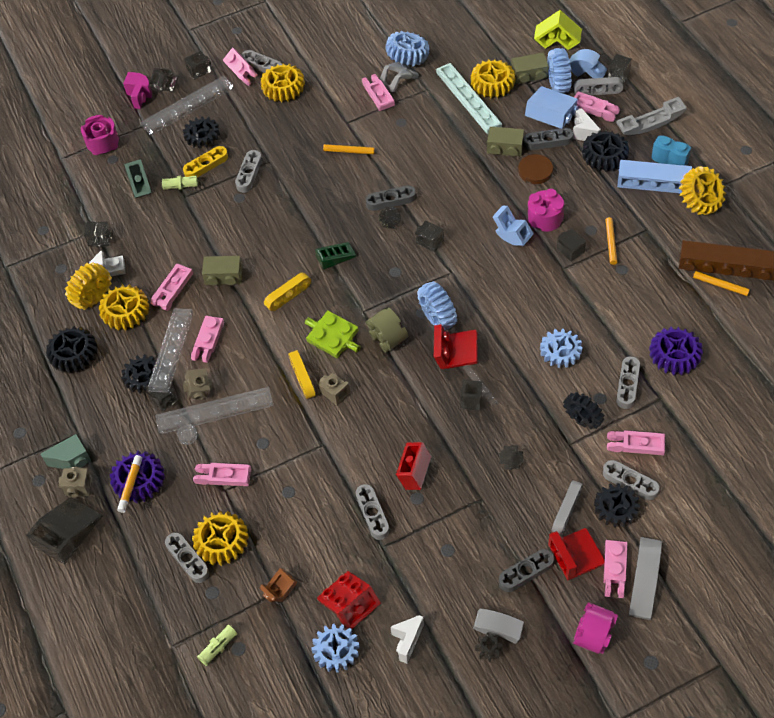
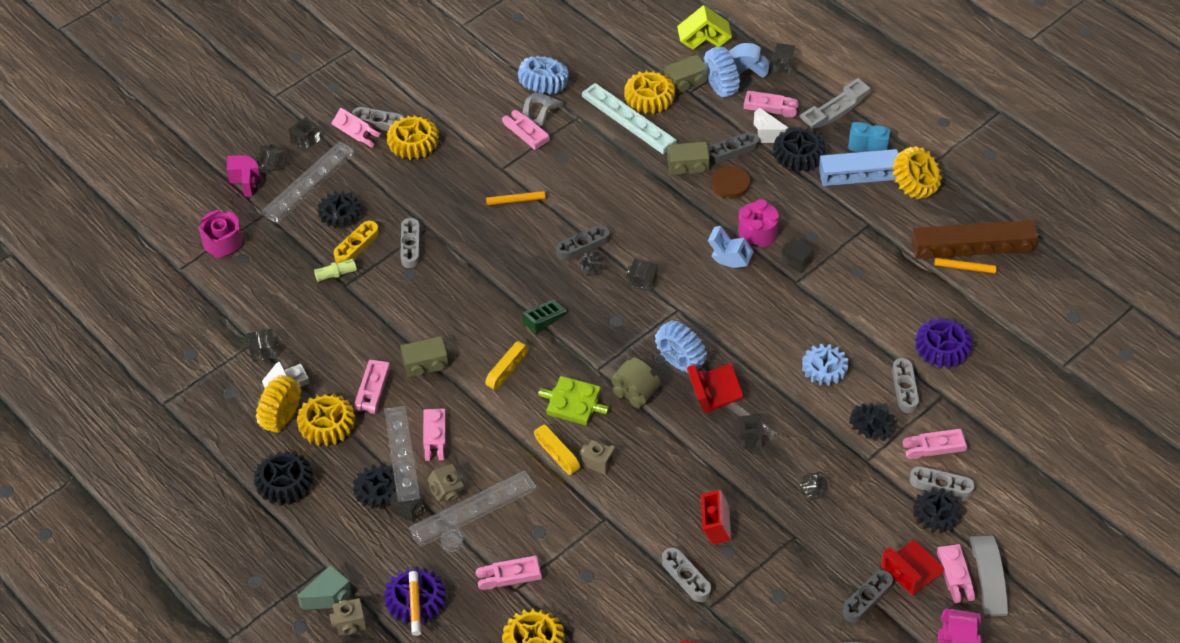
camera: 20 degrees left, 5 degrees down
sand green slope [124,159,151,197] -> none
light blue brick [525,86,579,129] -> none
light grey beam [552,480,583,535] -> none
light grey beam [574,77,623,95] -> none
light orange bar [605,217,617,265] -> none

